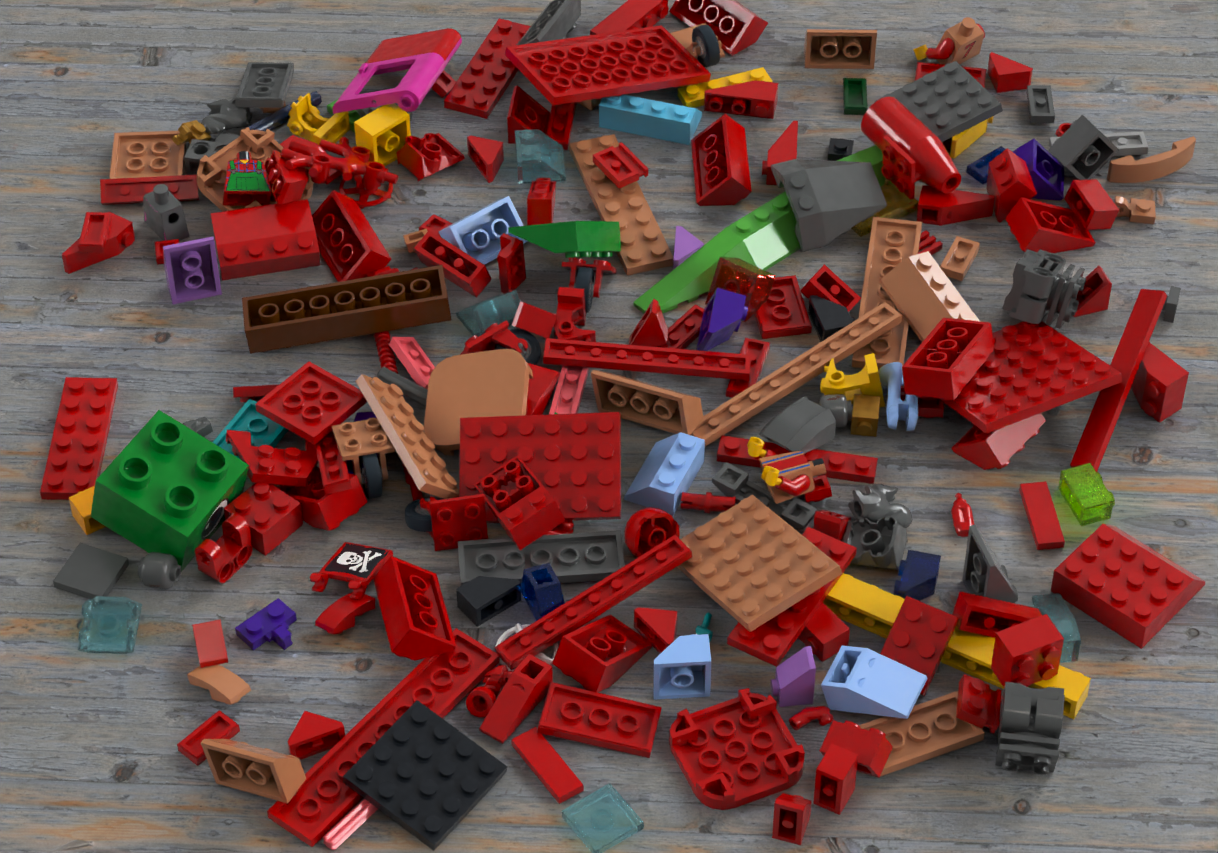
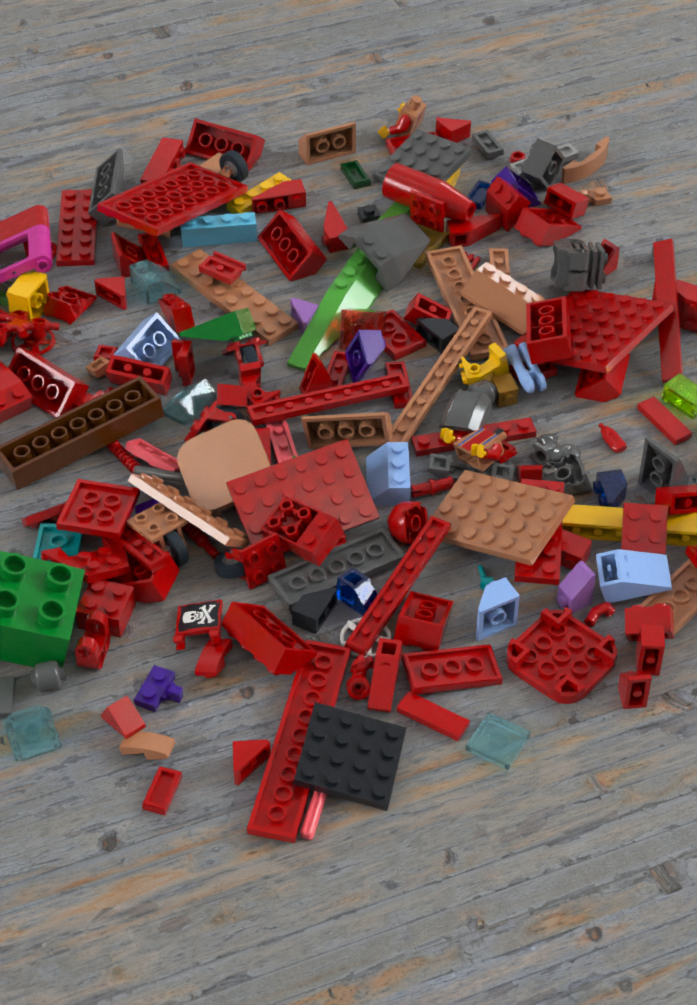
camera: 25 degrees left, 0 degrees up
nougat slope [201,739,306,803] -> none
red slope [634,607,678,653] -> none

